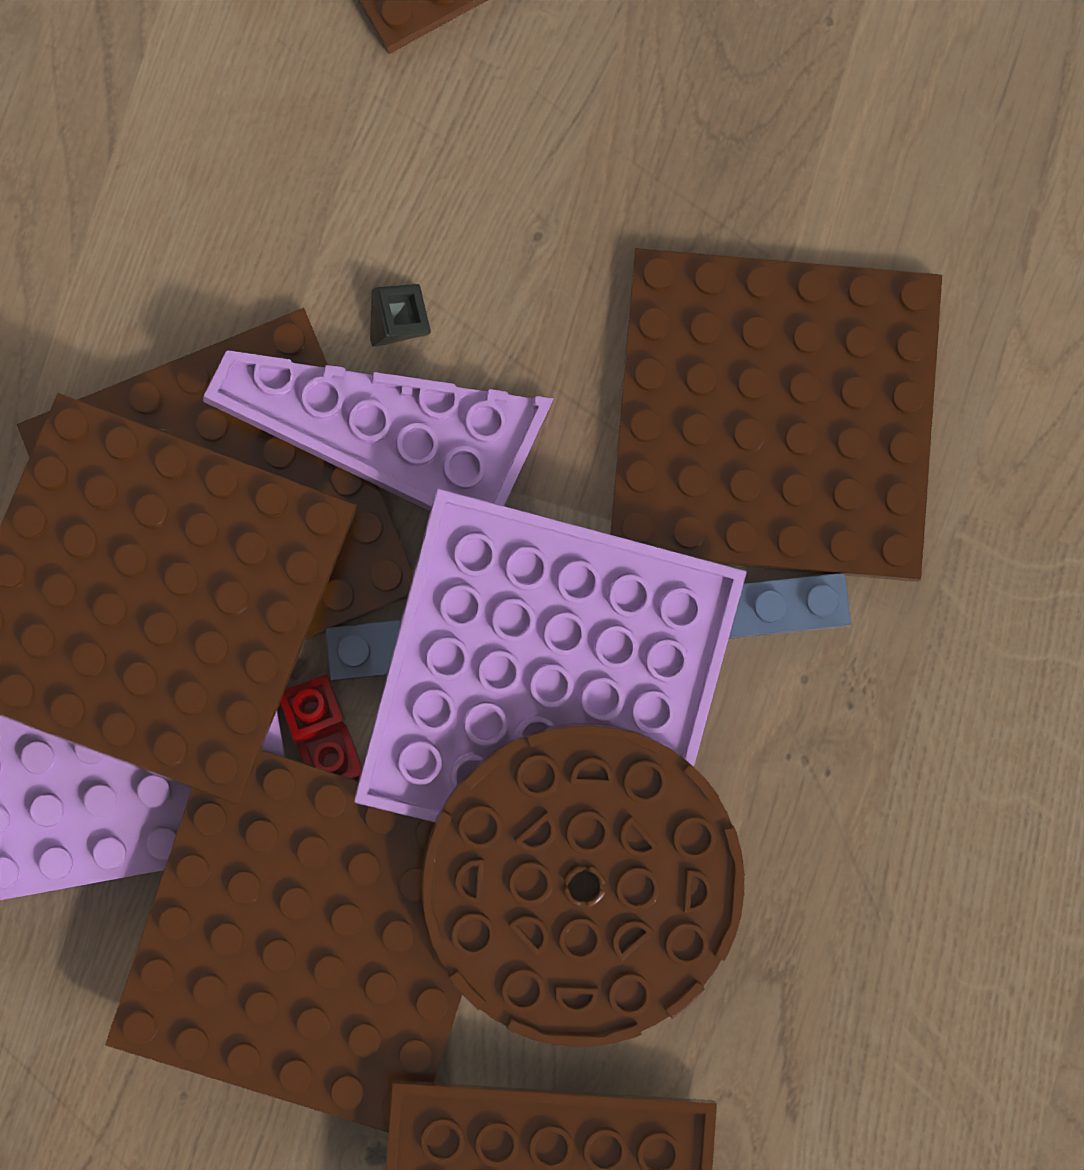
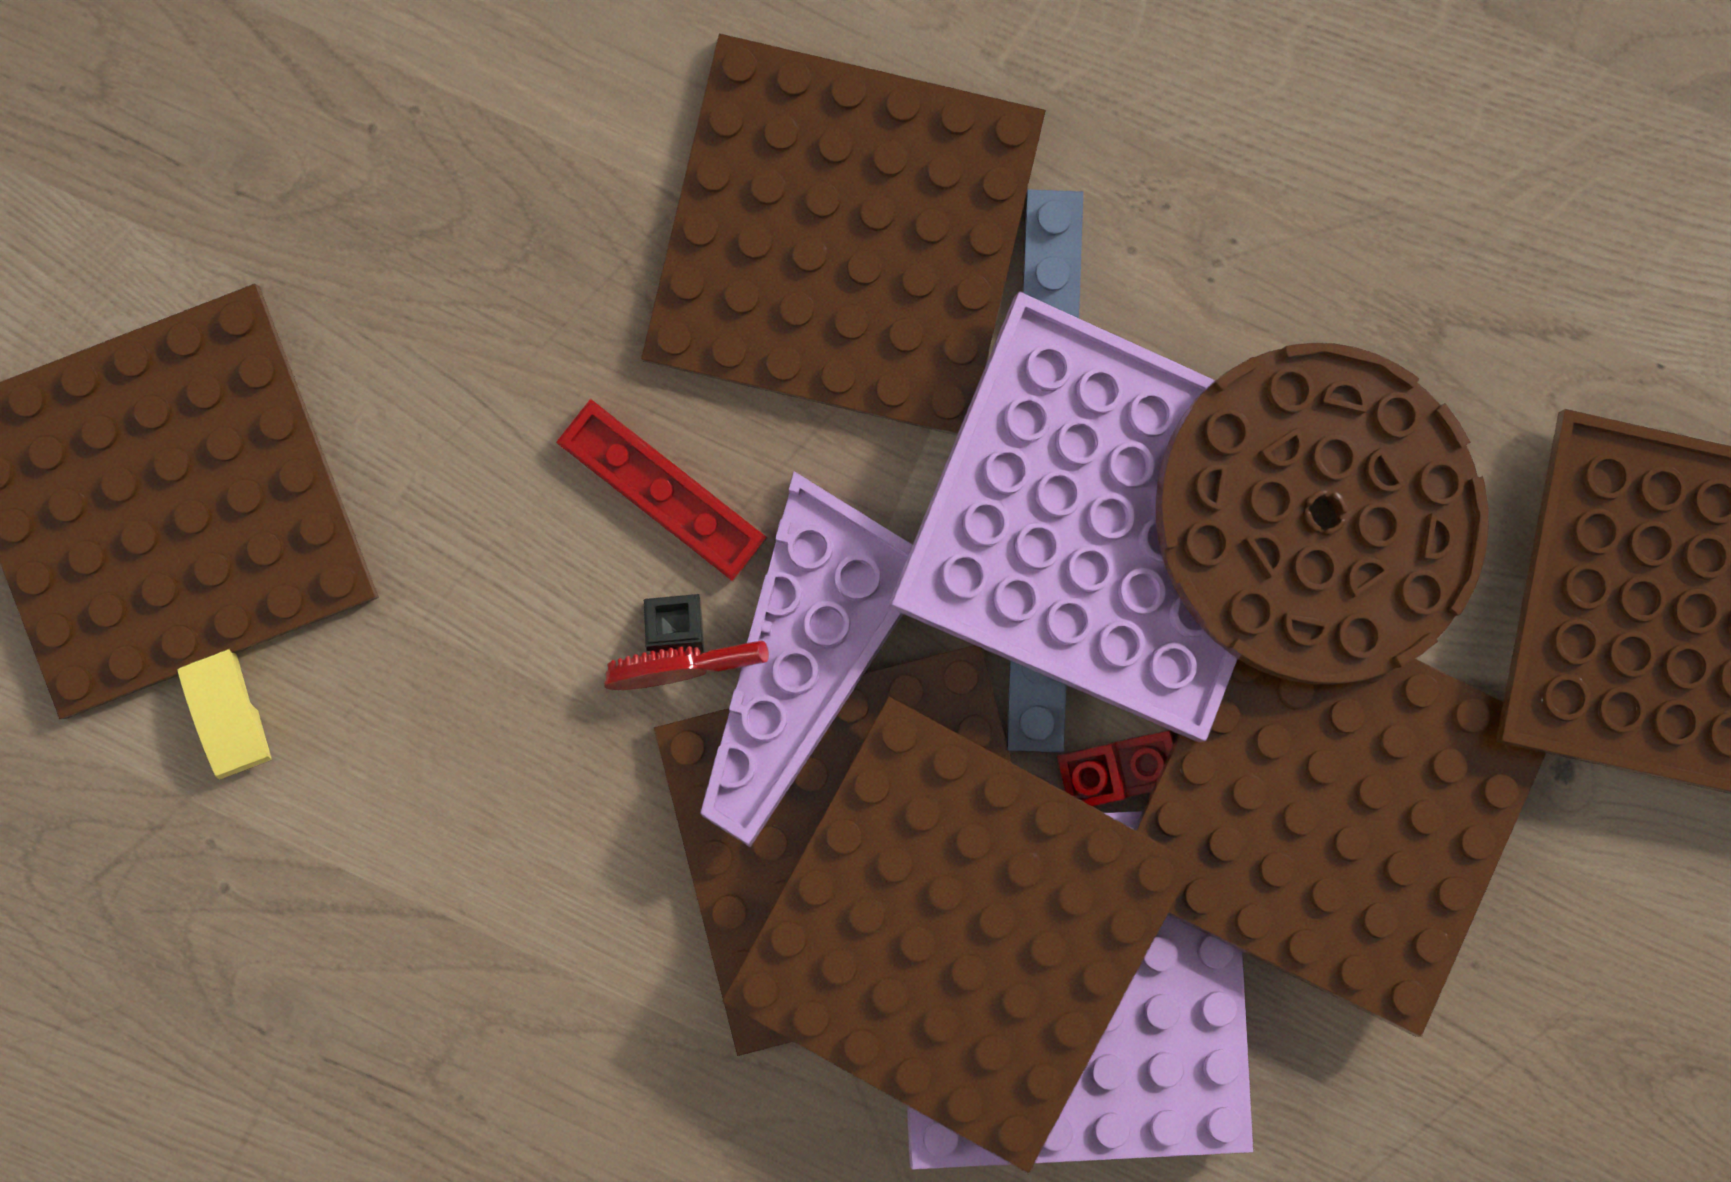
camera: 80 degrees left, 5 degrees up
none -> red tile [556,399,767,581]
none -> red piece [604,640,769,691]

